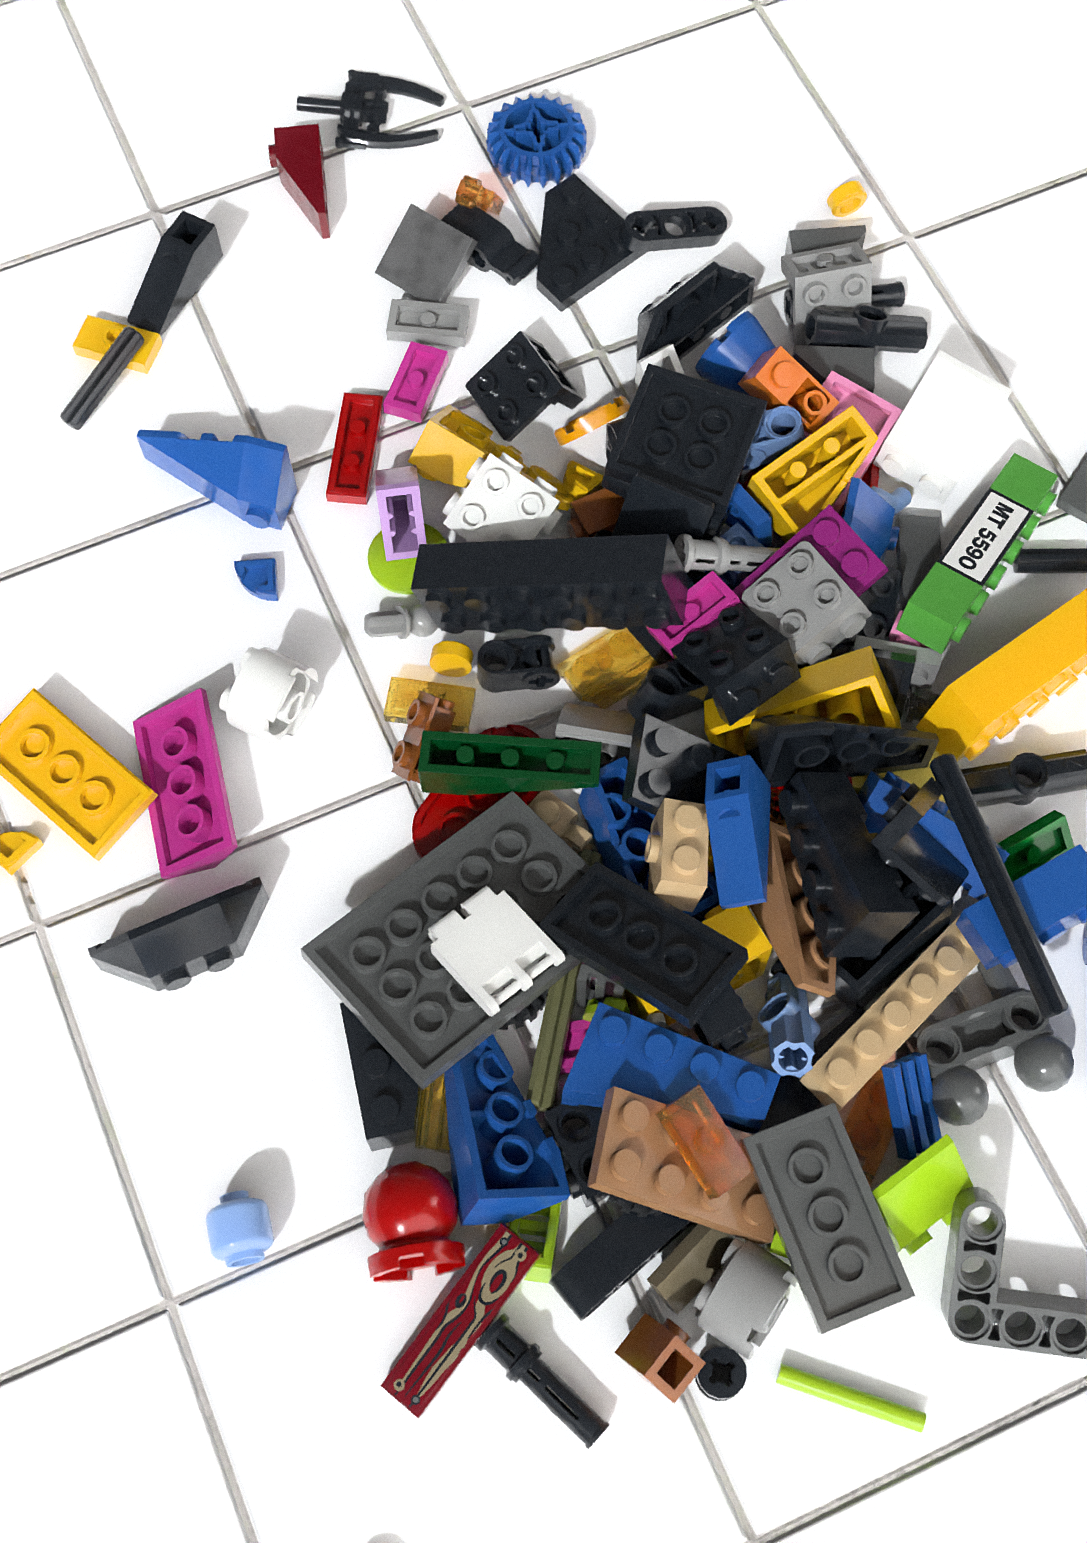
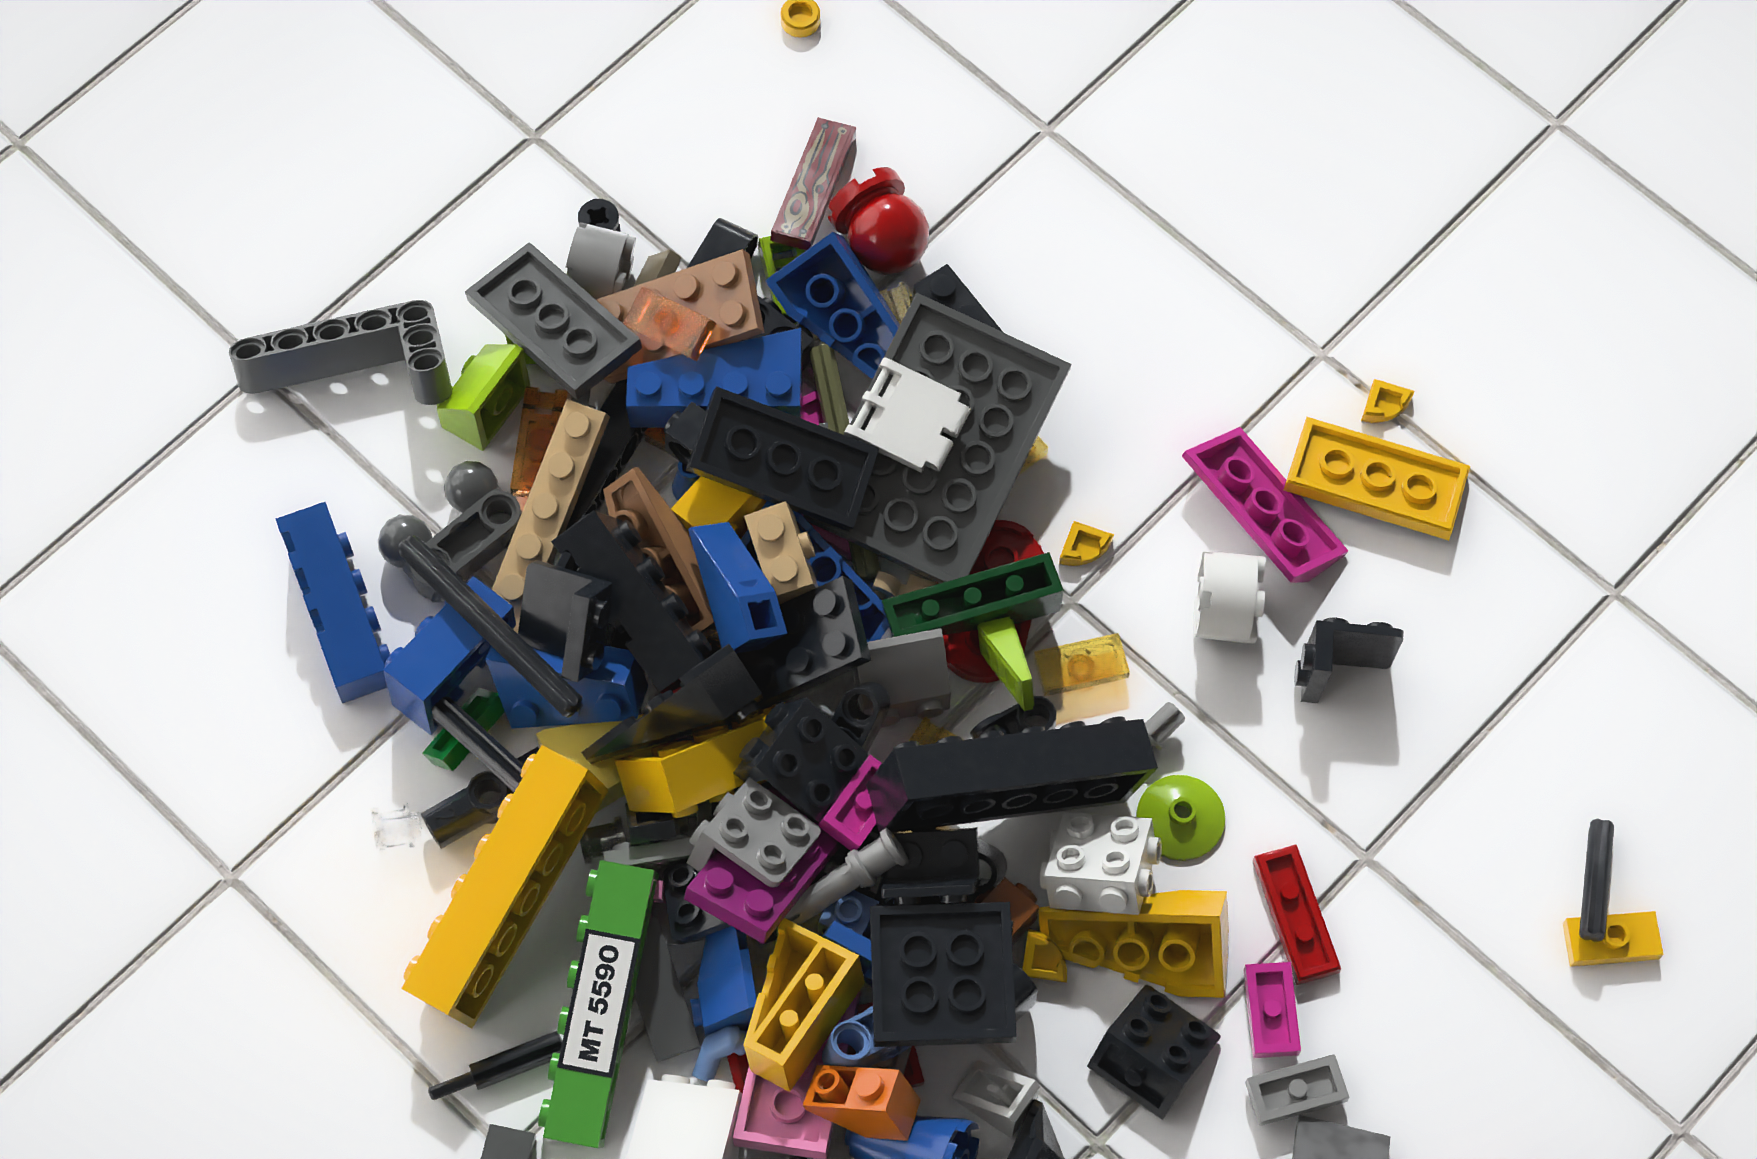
camera: 155 degrees right, 0 degrees up
black wedge [87,876,269,992] -> none
black slope [127,210,223,337] -> none
wedge [136,429,298,530] -> none
light blue head [205,1190,274,1268] -> none
blue tile [234,558,278,601] -> none
lavender slope [375,465,427,561] -> none
dark orange hinge [391,690,456,783] -> none
yellow tile [430,641,474,677] -> none
black pin [475,1313,610,1450] -> none
light orange tile [554,395,630,446] -> none
dark orange brick [614,1313,706,1404] -> none
medium blue piece [757,972,821,1078] -> none
lime bar [775,1363,927,1433] -> none
blue tile [881,1052,942,1160] -> none
none -> black axle [431,697,523,792]
none -> lime slope [977,617,1034,711]
none -> yellow tile [1059,521,1114,566]
none -> black bracket [1294,617,1404,703]

